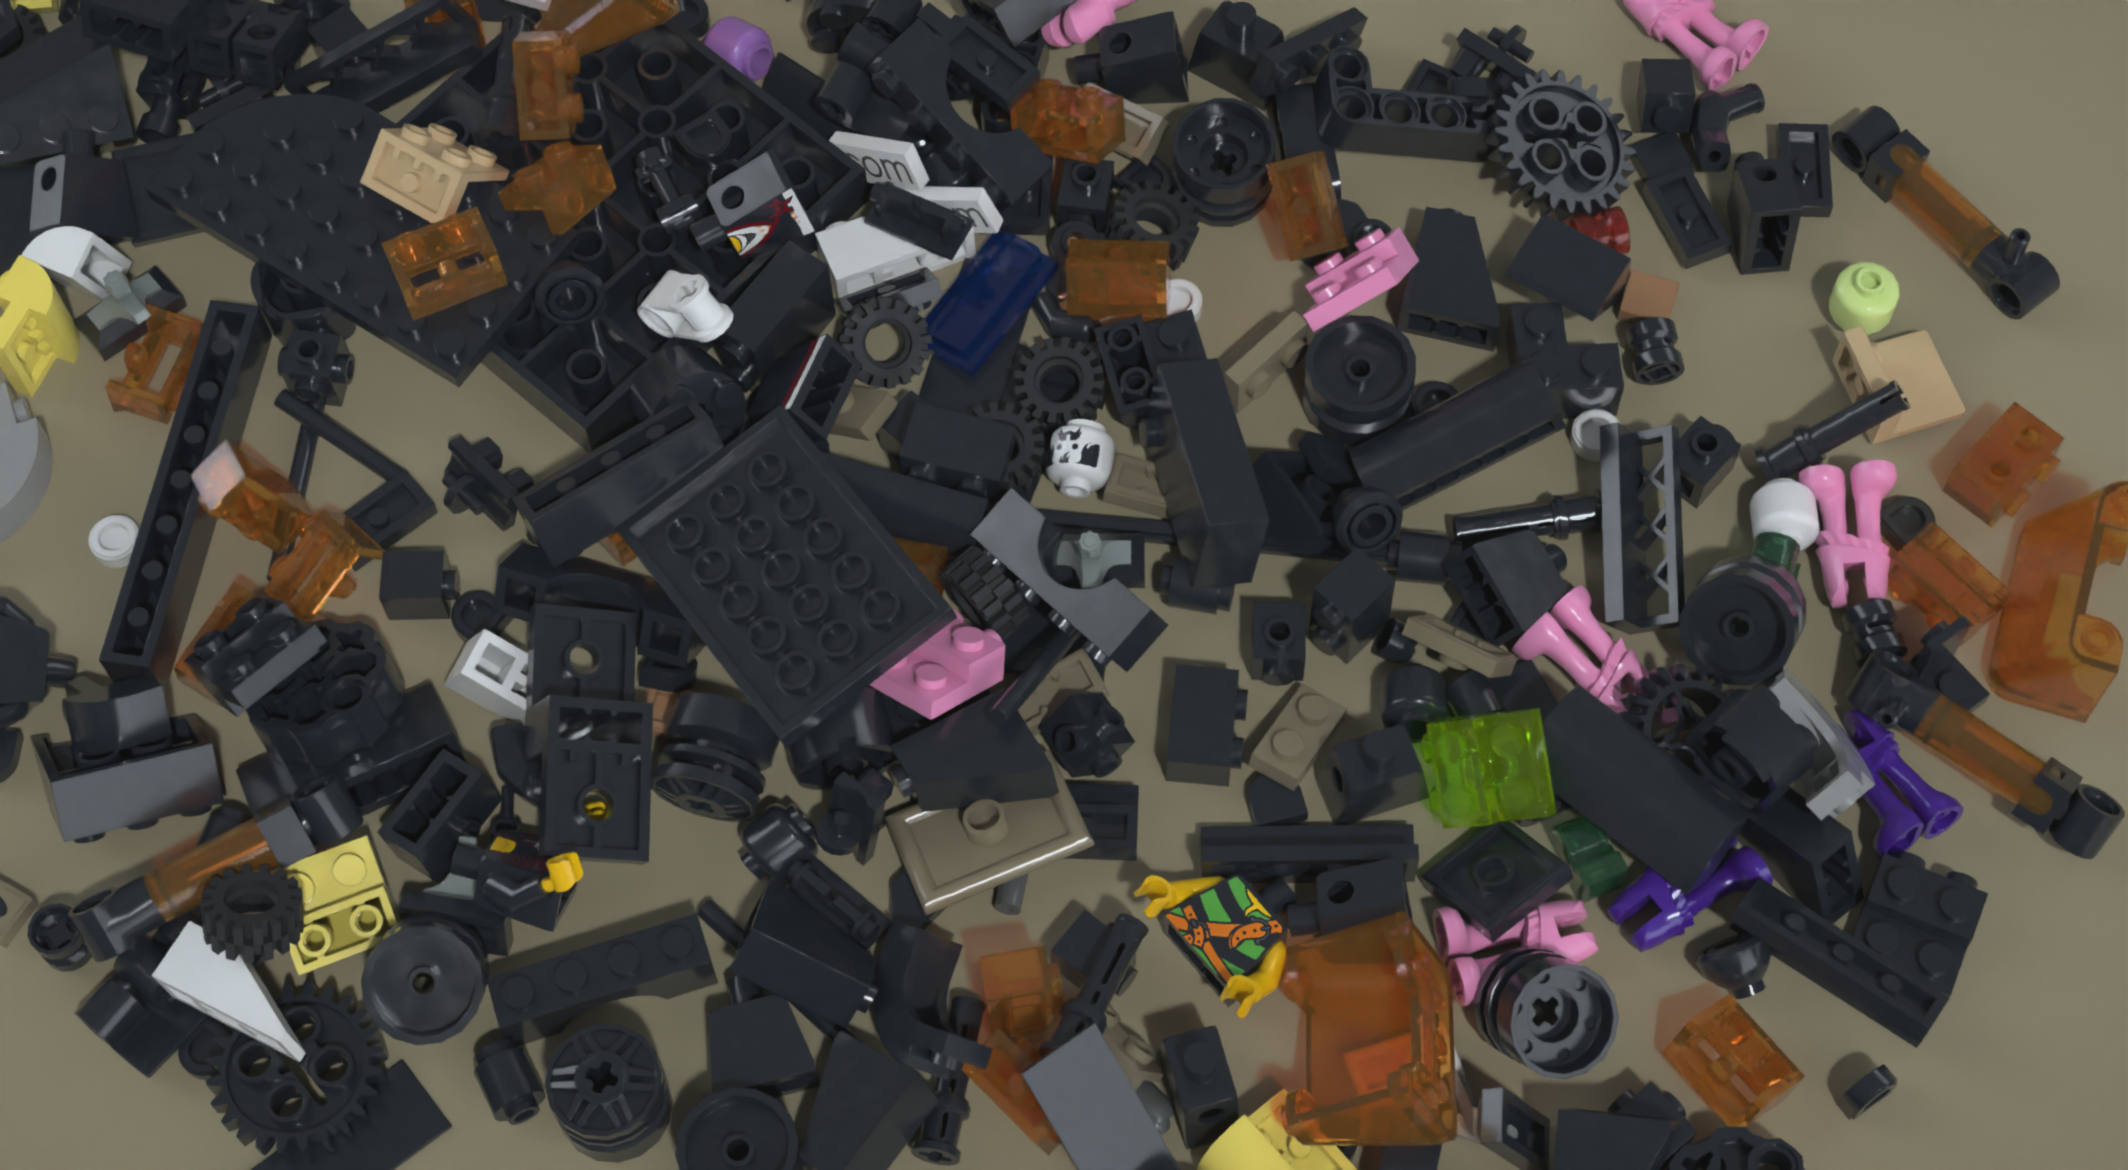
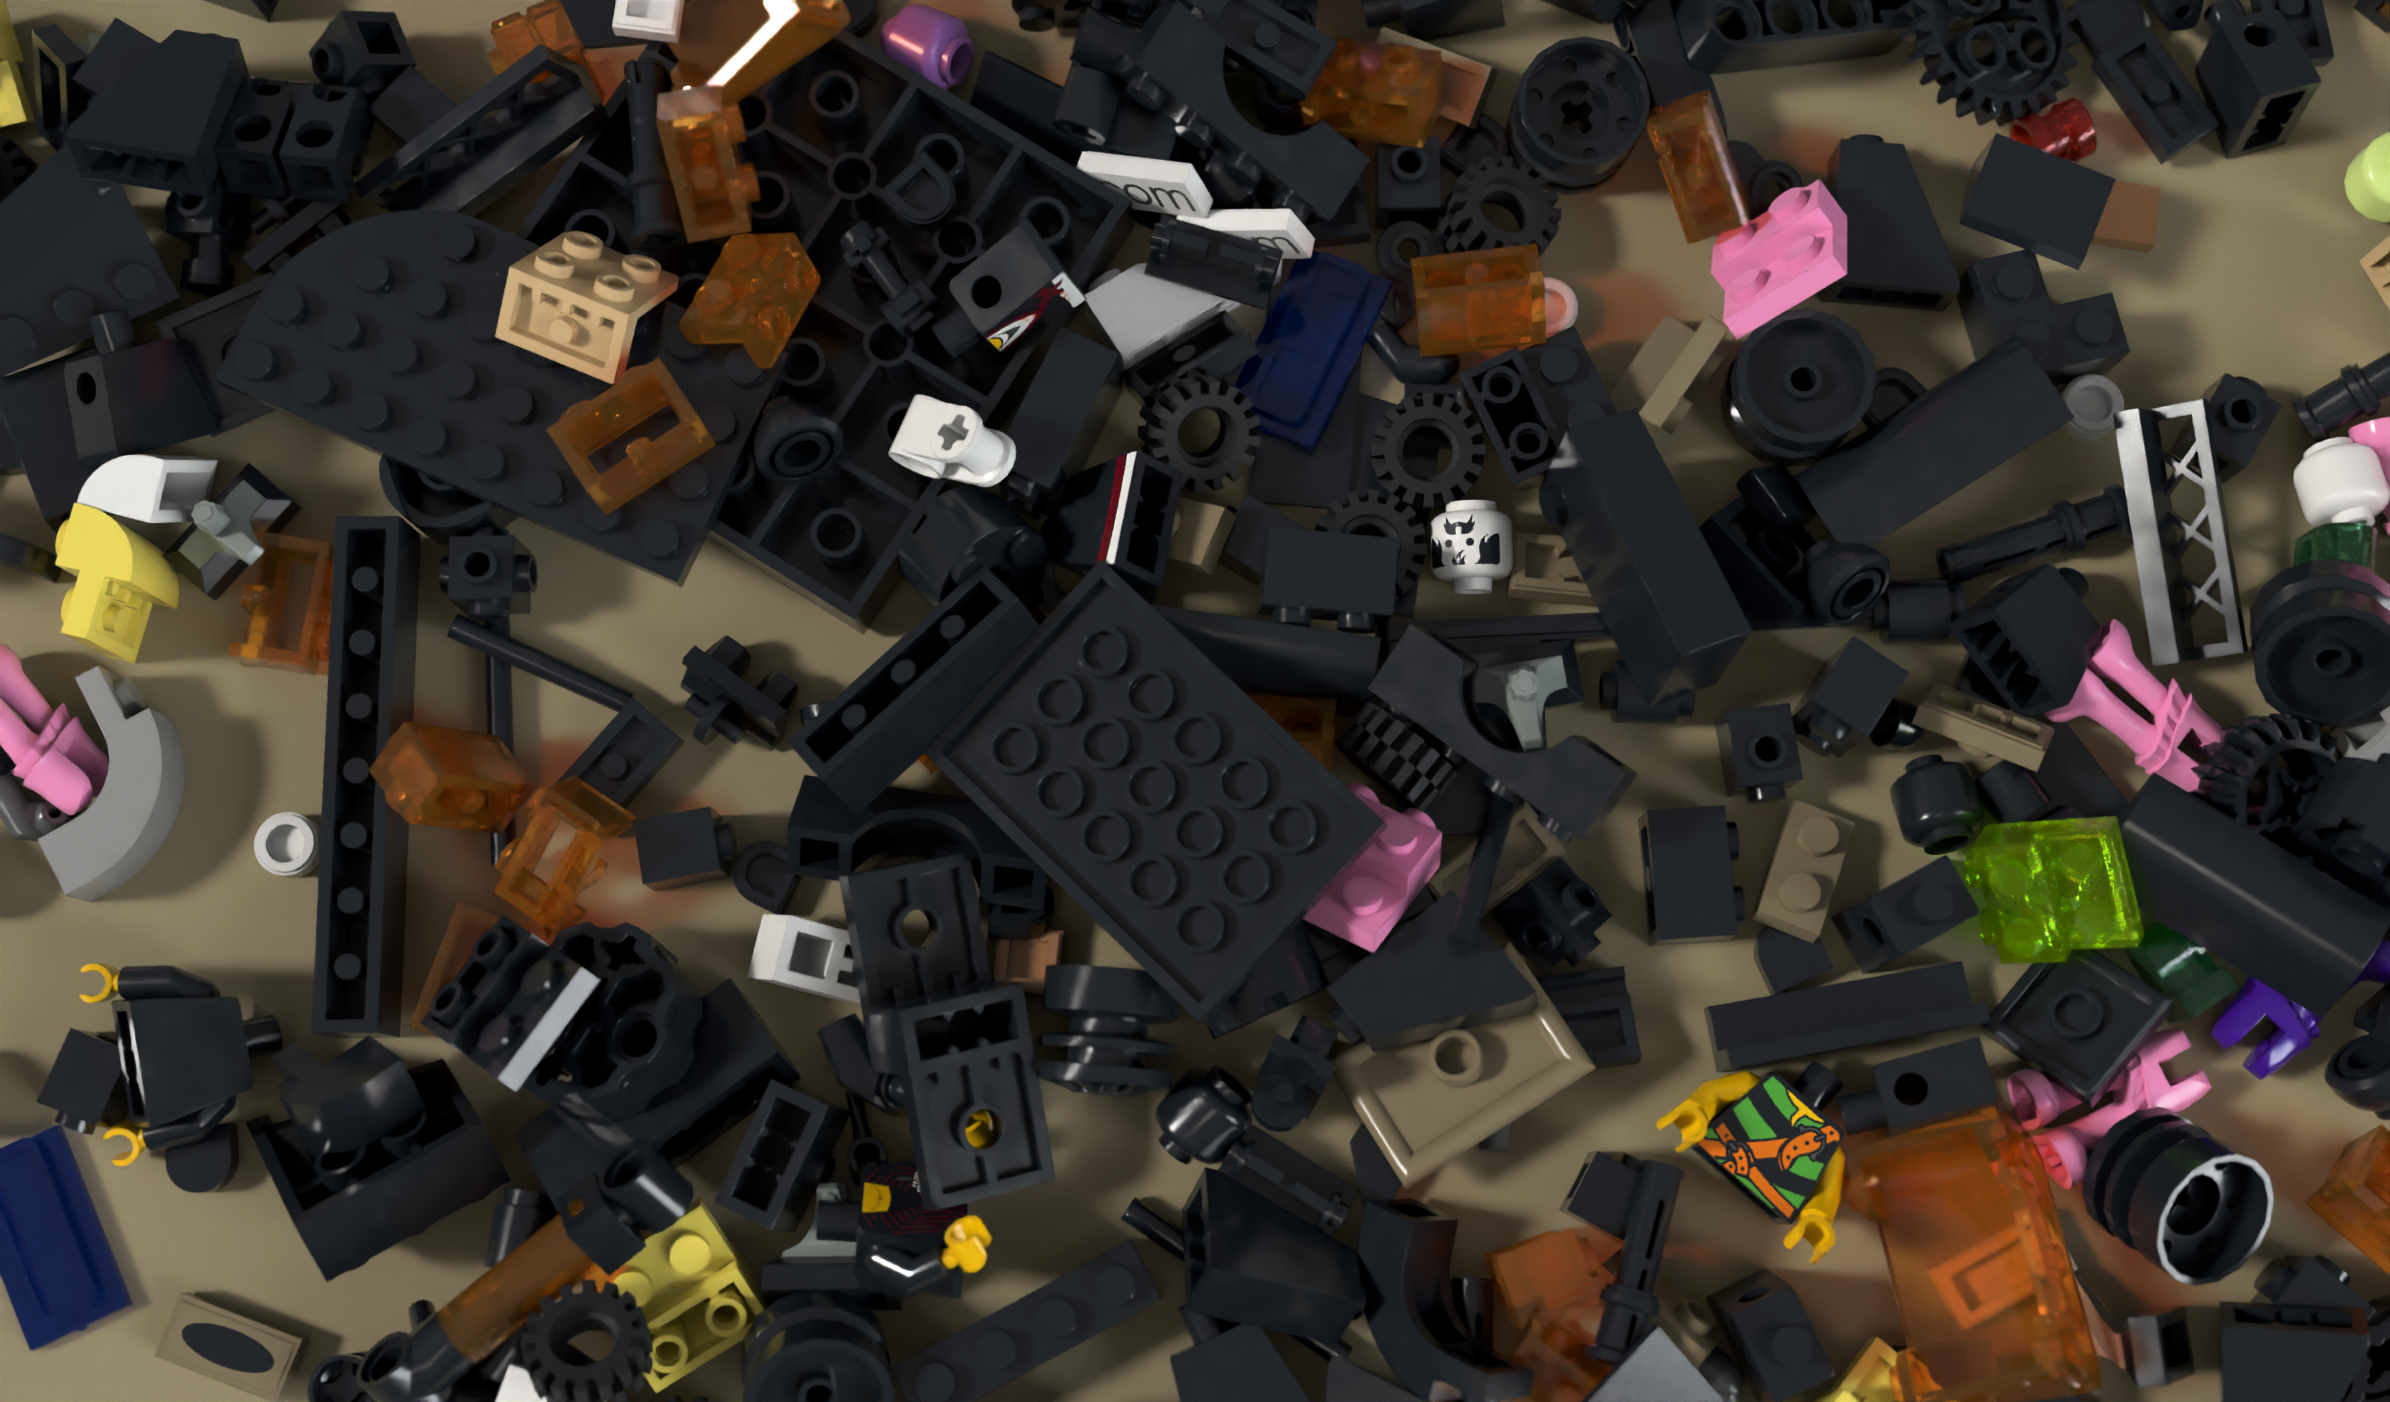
camera: 10 degrees left, 15 degrees up
black wheel [1626,317,1685,385] -> none

